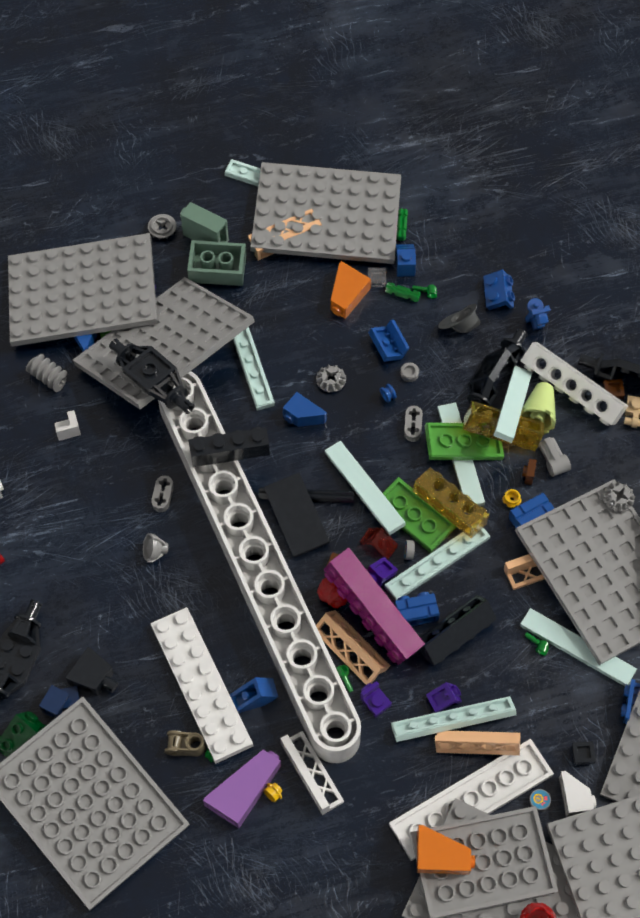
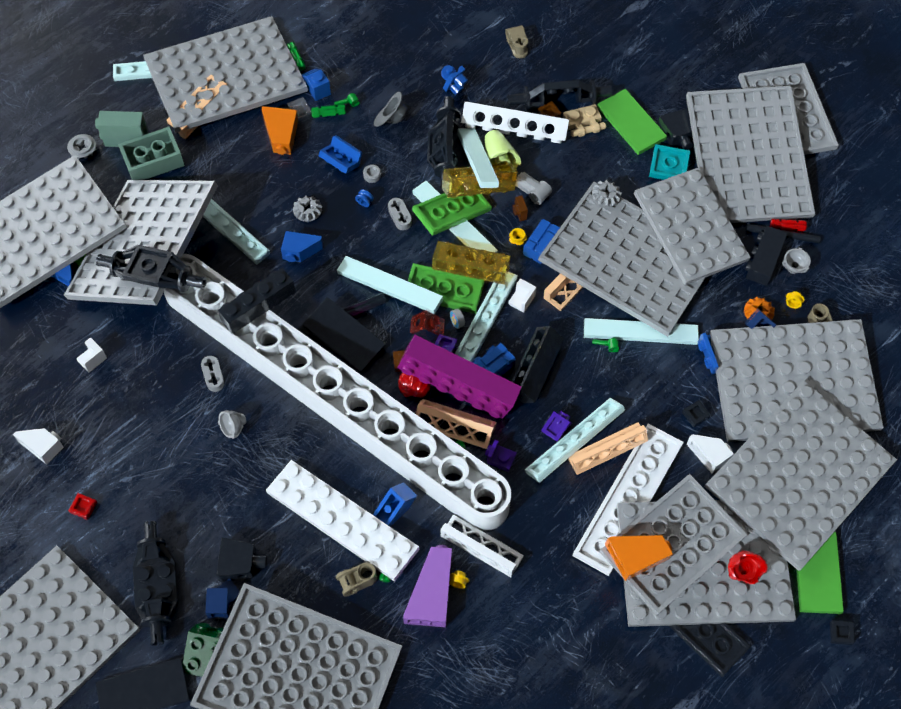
camera: 30 degrees left, 0 degrees up
light grey piece [26,354,67,392] -> none
blue bracket [483,269,515,310] -> none
tile [529,789,551,812] -> none
none -> dark tan piece [505,25,528,59]
none -> white panel [509,279,536,313]

